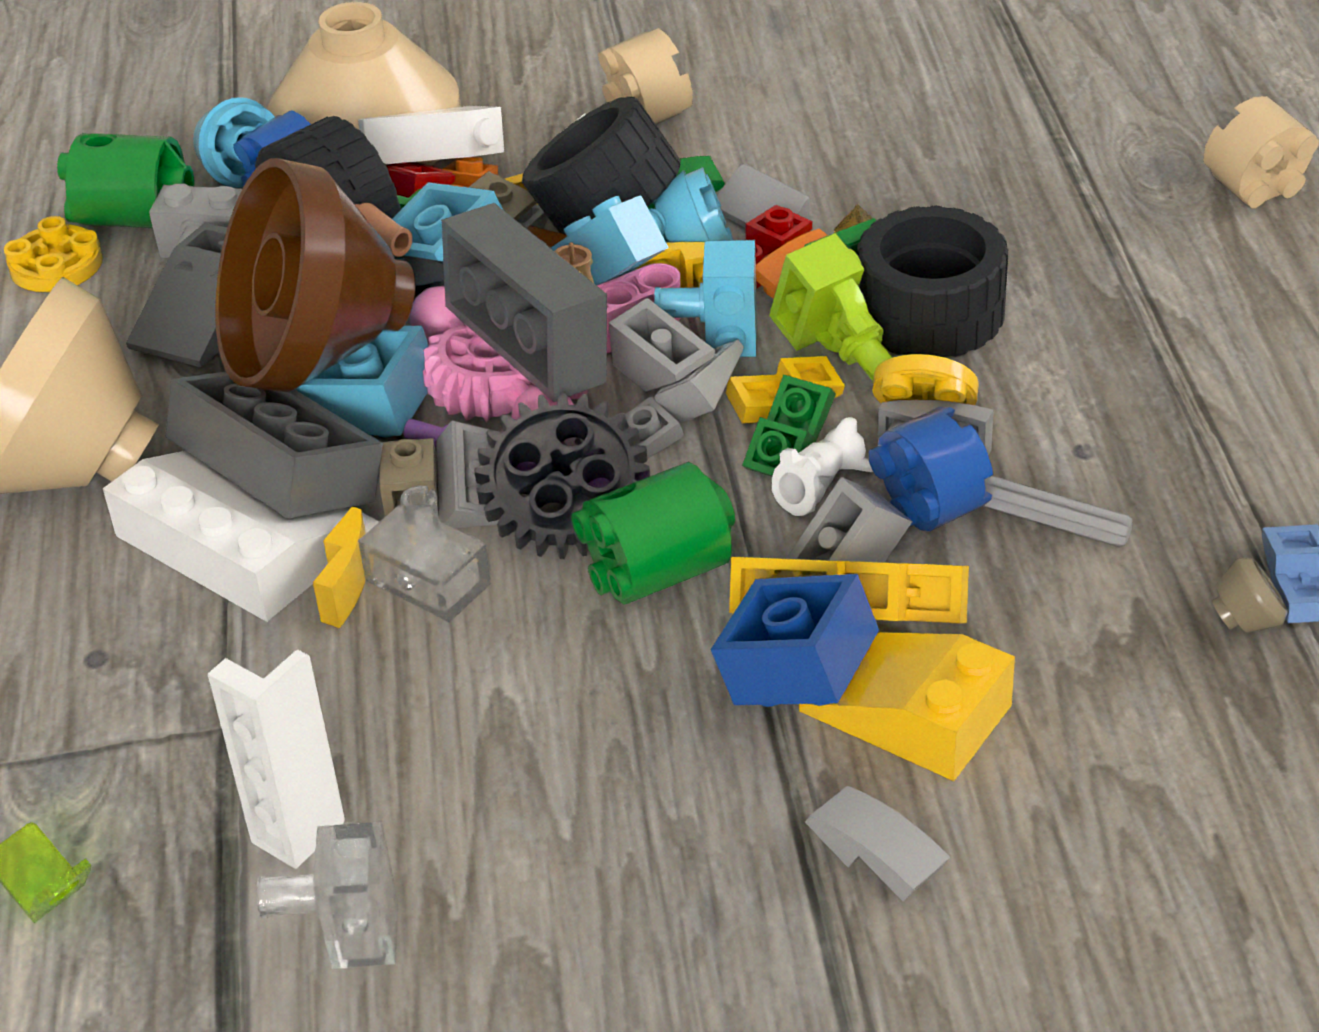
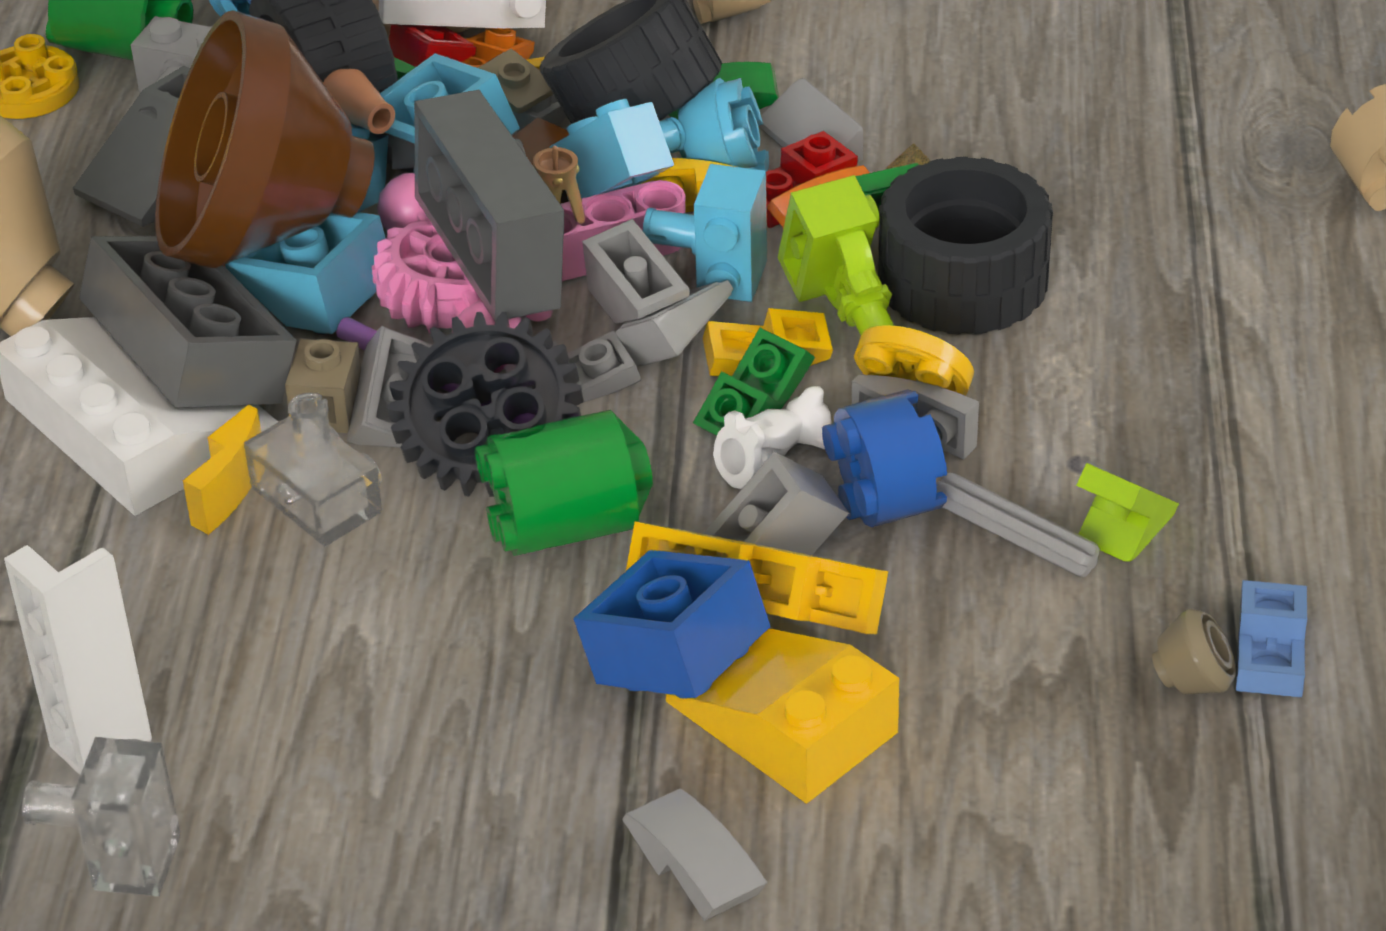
camera: 10 degrees right, 0 degrees up
none -> lime slope [1076,463,1179,562]

